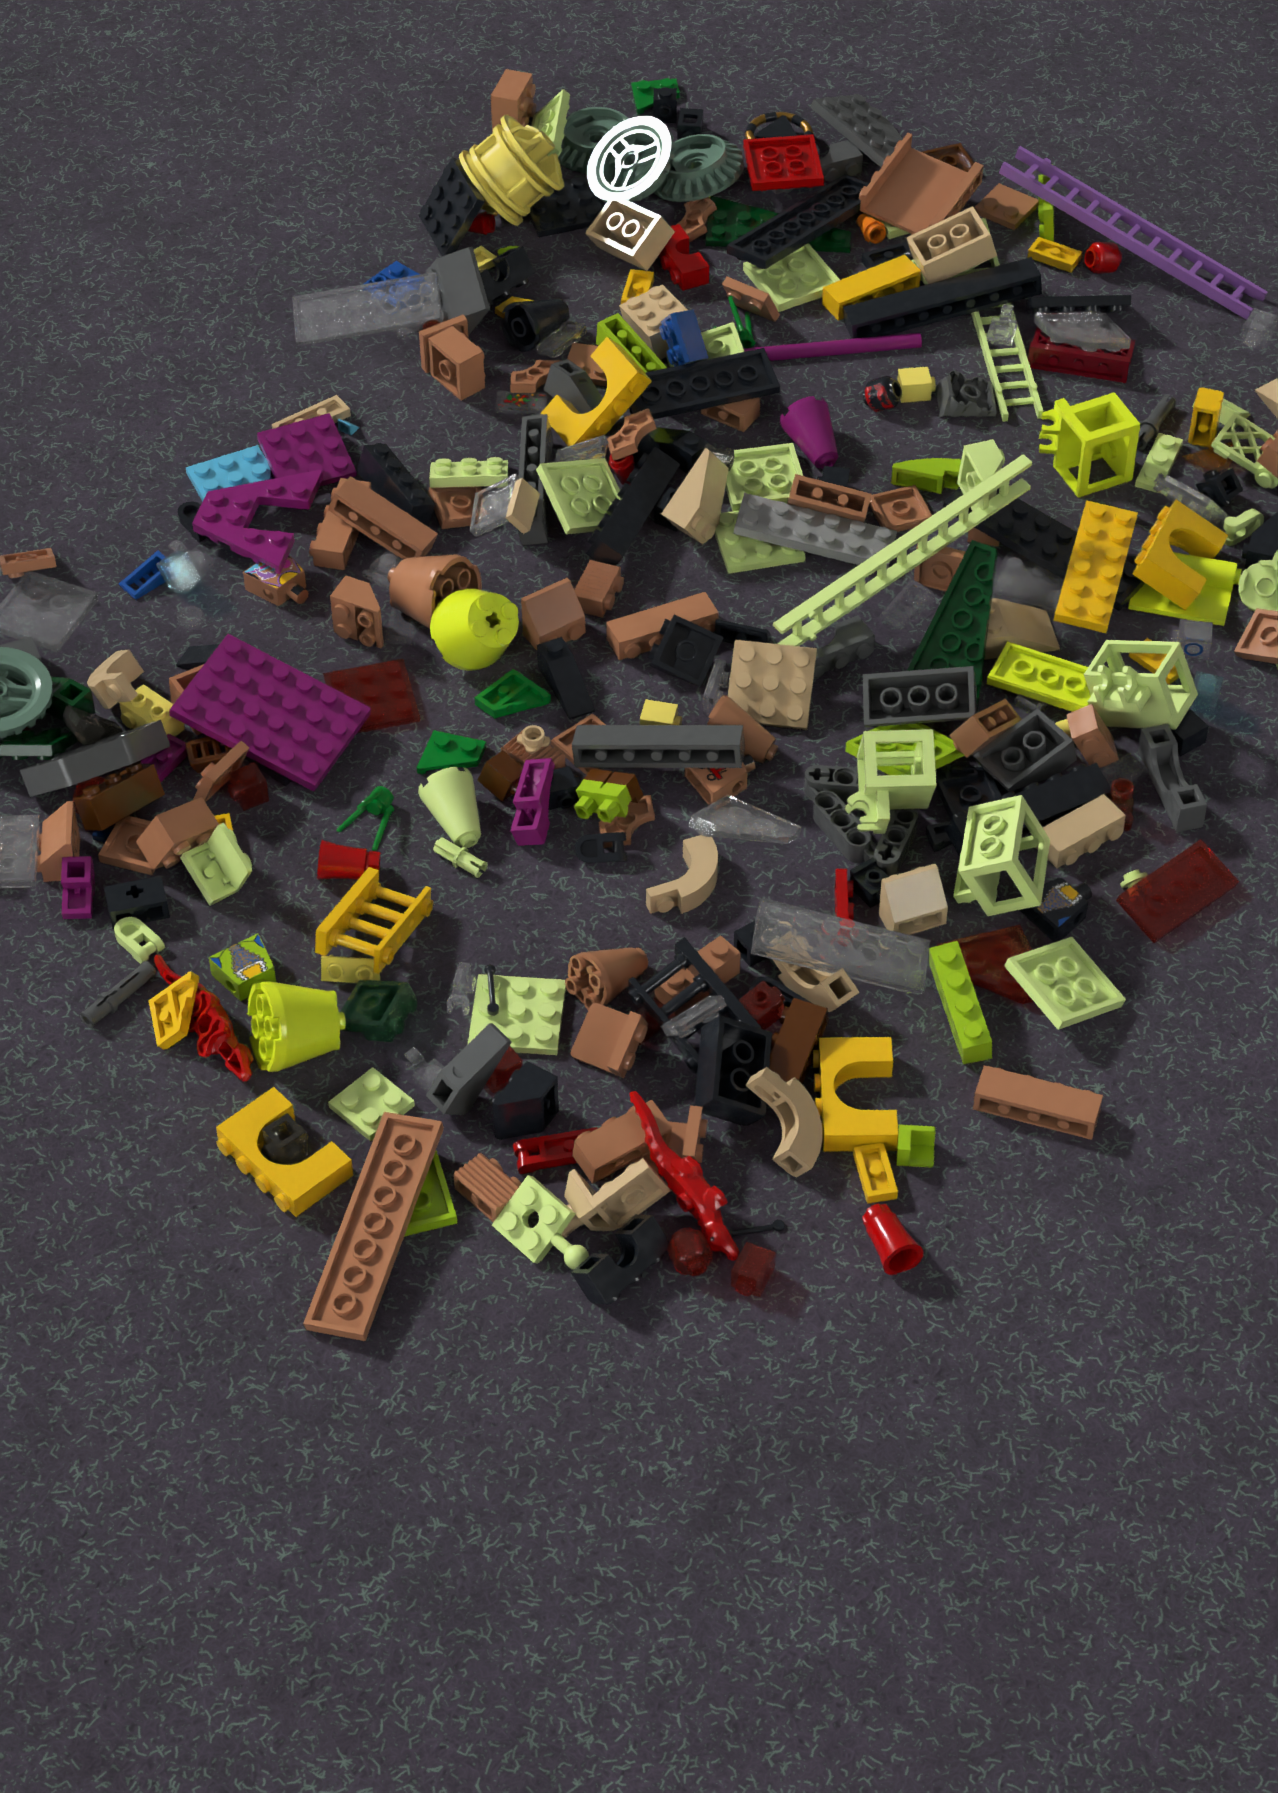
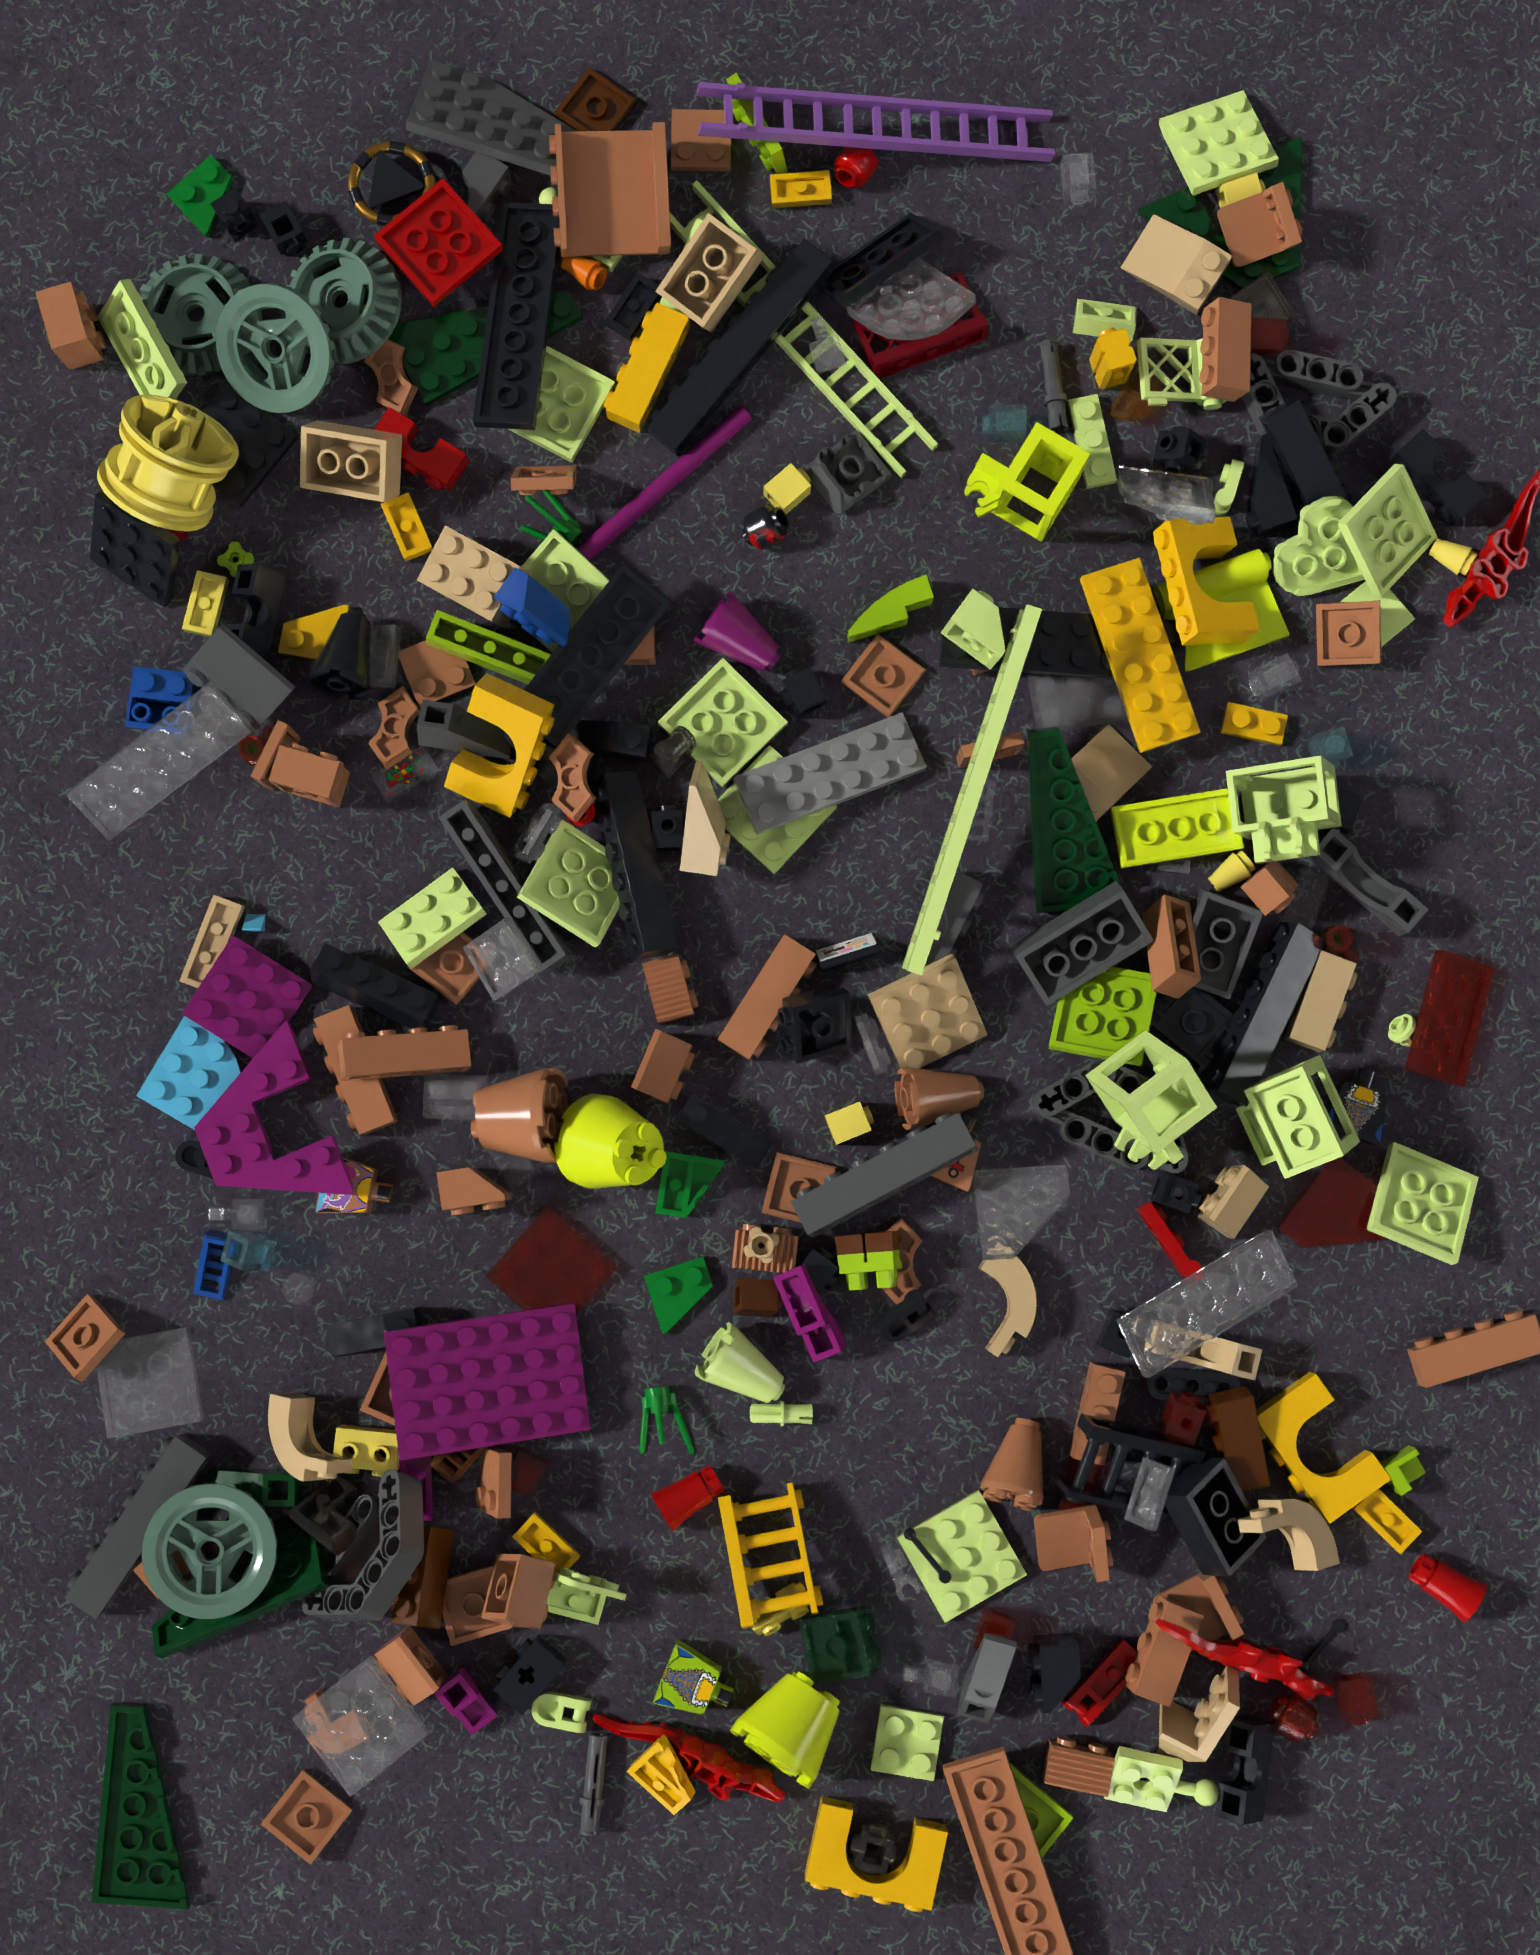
camera: 35 degrees left, 35 degrees up
tan tile [505,478,540,534] -> none
nougat brick [787,474,872,523] -> none
lime brick [929,941,992,1064] -> none

